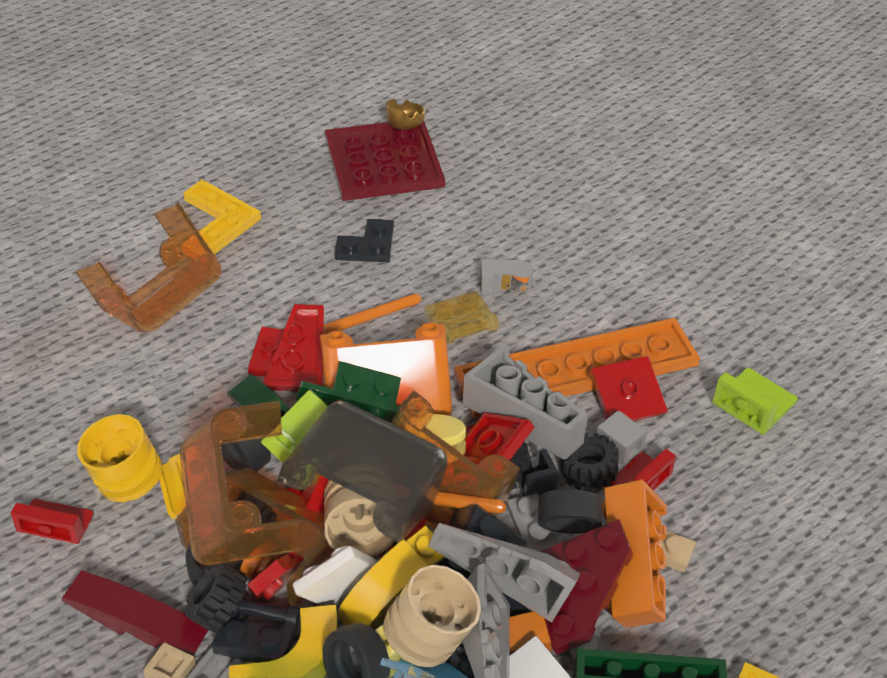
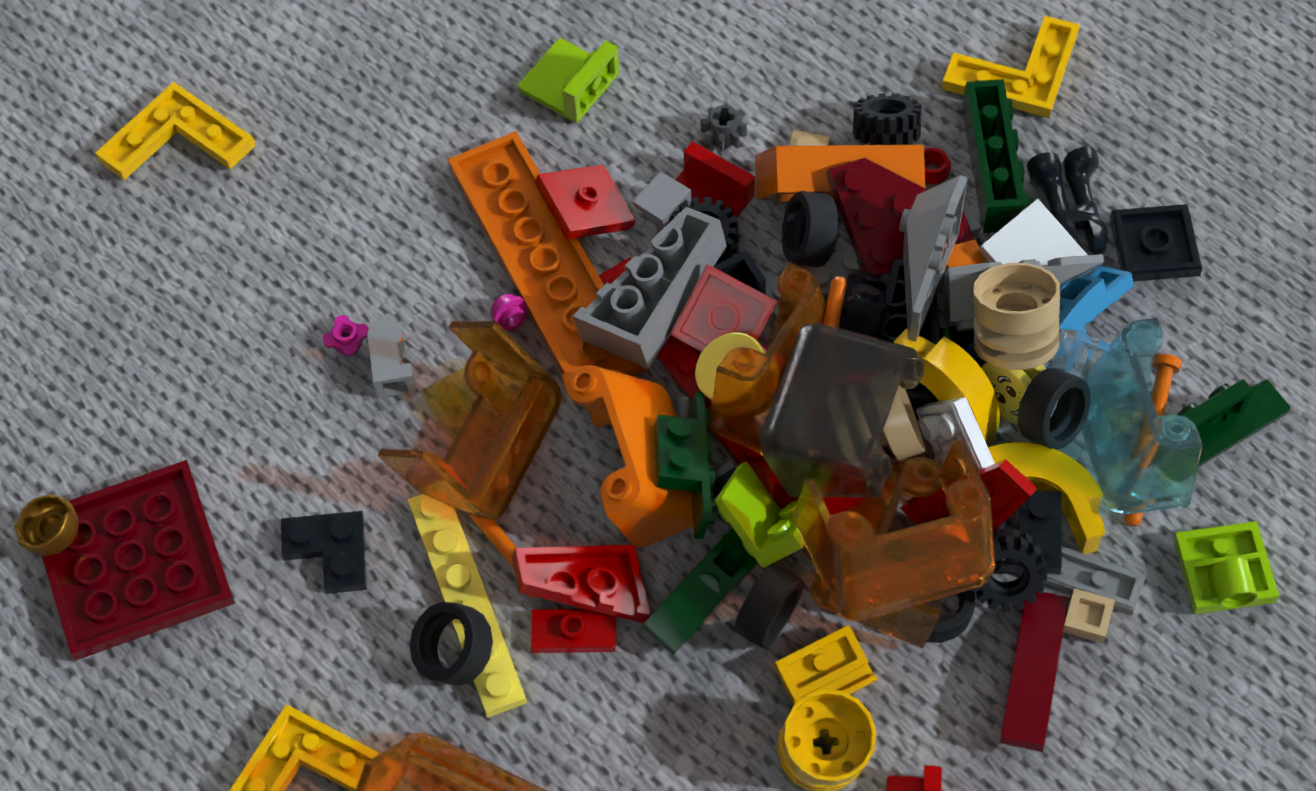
camera: 95 degrees left, 15 degrees up
none -> yellow plate [95,82,256,181]
none -> dark pink plate [323,315,369,356]
none -> clear orange windscreen [377,321,562,520]
none -> light yellow plate [408,486,527,718]
none -> black tyre [409,602,493,686]
none -> dark pink plate [490,294,528,332]
none -> dark grey gear [700,103,747,152]
none -> black tyre [853,93,922,145]
none -> red plate [924,148,951,184]

